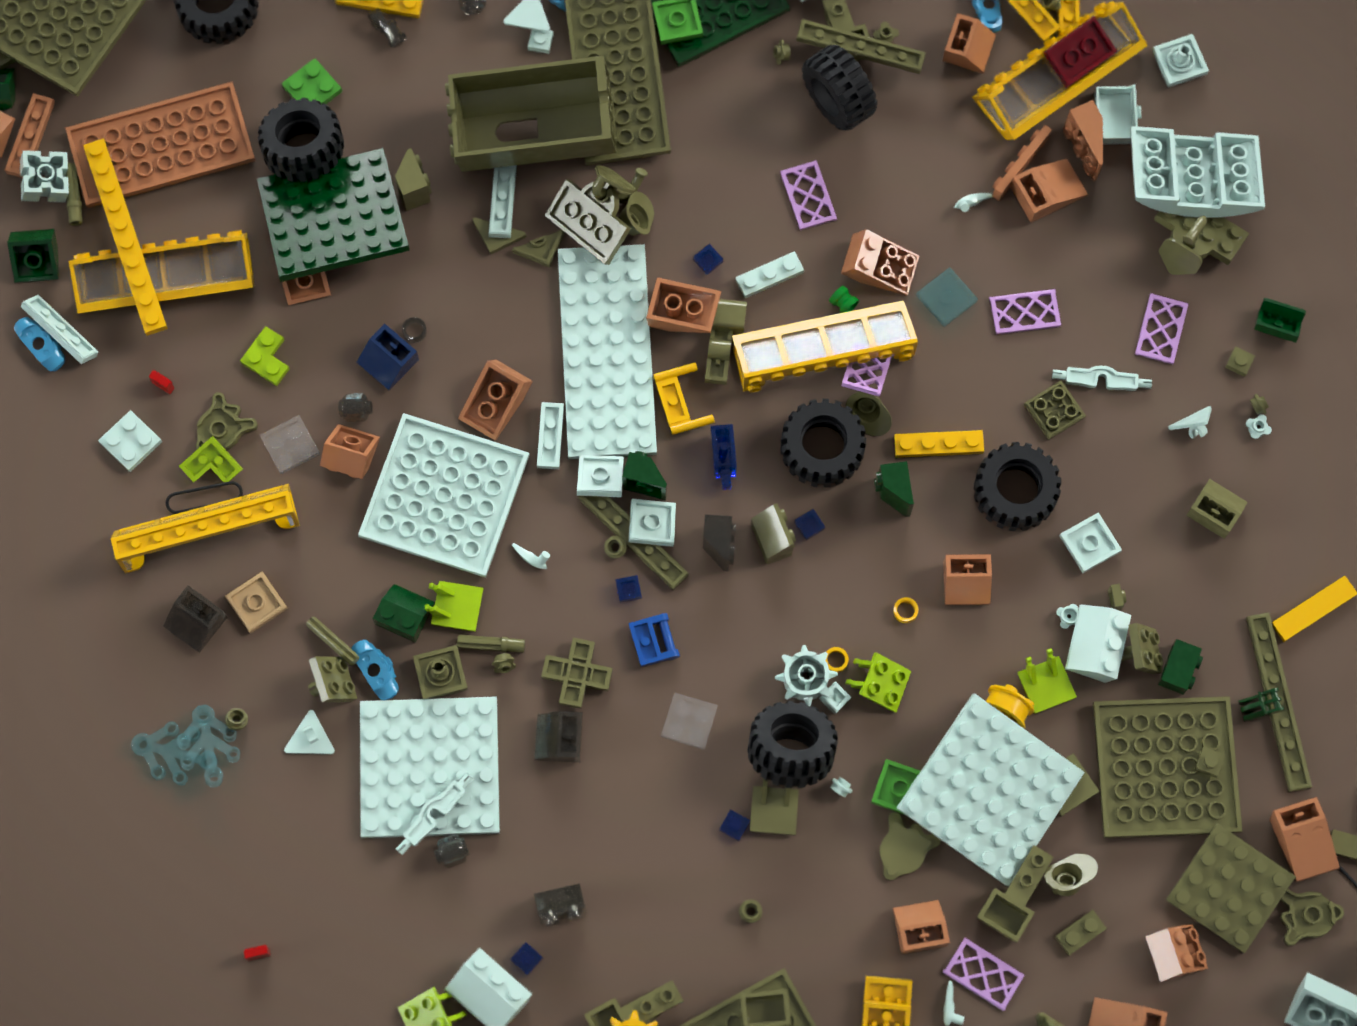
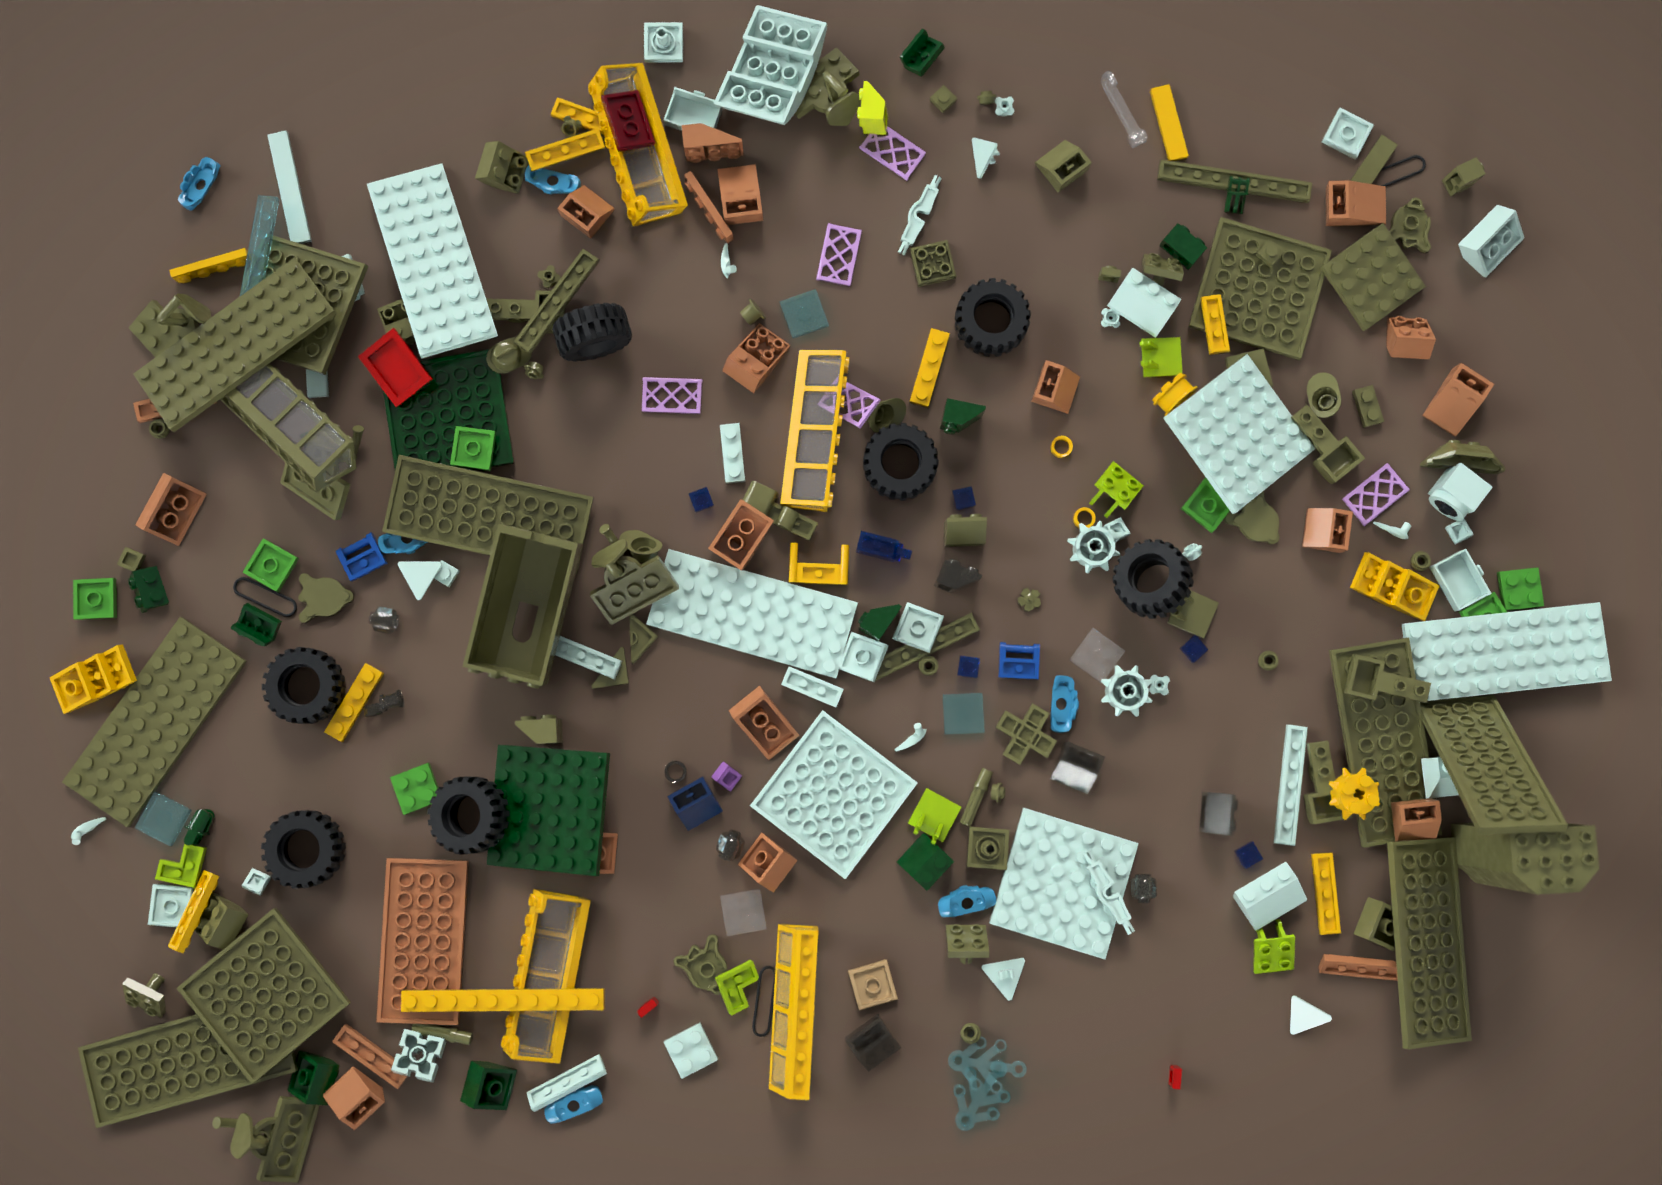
camera: 75 degrees left, 10 degrees up
lime plate [240,326,290,386] -> none
olive axle [306,617,359,665] -> none
green wheel [829,285,860,313] -> none
light aqua plate [1059,512,1122,573] -> none
none -> olive piece [486,337,532,374]
none -> medium lavender slope [712,762,742,792]
none -> olive piece [740,298,766,325]
none -> neon yellow slope [857,81,888,135]
none -> clear light blue tile [942,693,985,734]
none -> olive plant [1017,588,1041,612]
none -> dark azure piece [1050,675,1079,733]
none -> clear piece [1101,71,1148,148]
none -> light aqua brick [1101,665,1152,717]
none -> light aqua plate [1149,675,1170,695]
none -> yellow tile [1200,294,1230,355]
none -> light aqua tile [1273,725,1308,846]

